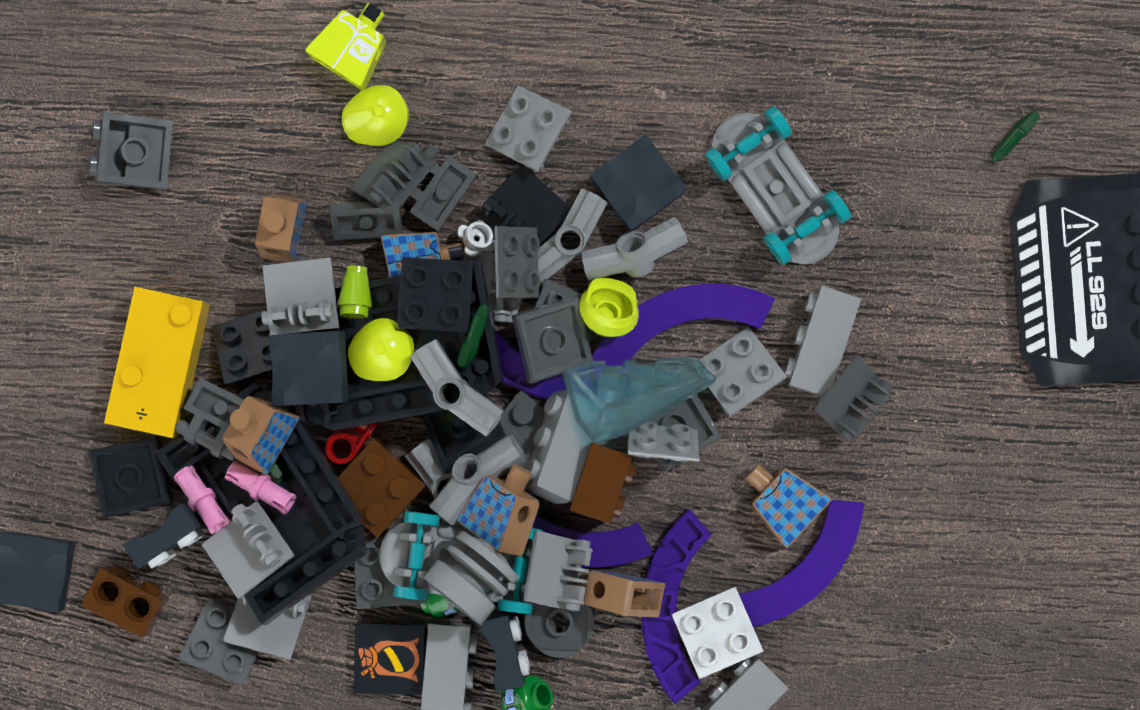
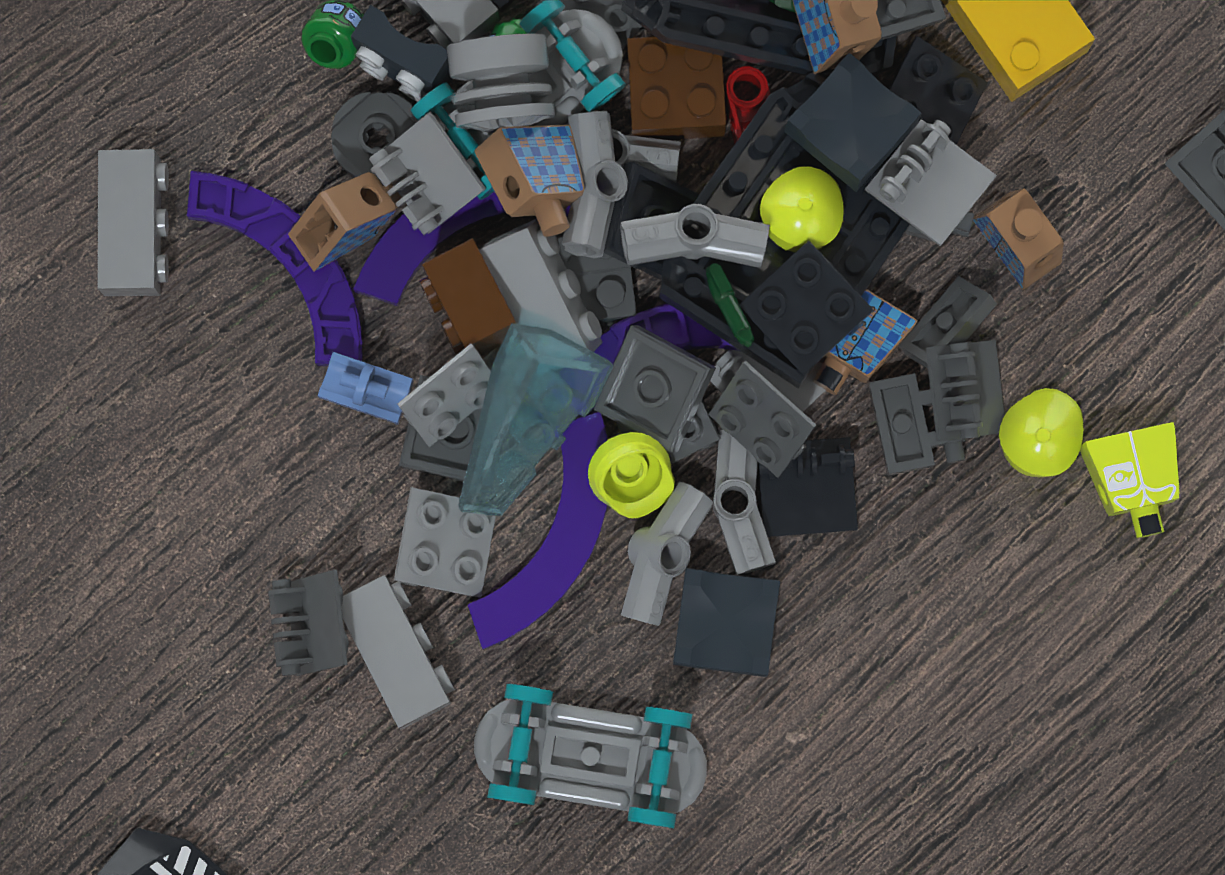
camera: 135 degrees right, 5 degrees down
lime cone [337,265,372,319] -> none
white plate [457,220,495,257] -> none
light grey hinge [484,86,572,173] -> none
white hinge [672,587,764,679] -> none
dark purple tile [717,500,864,627] -> none
torso [745,464,832,548] -> none
none -> medium blue hips [317,352,414,424]

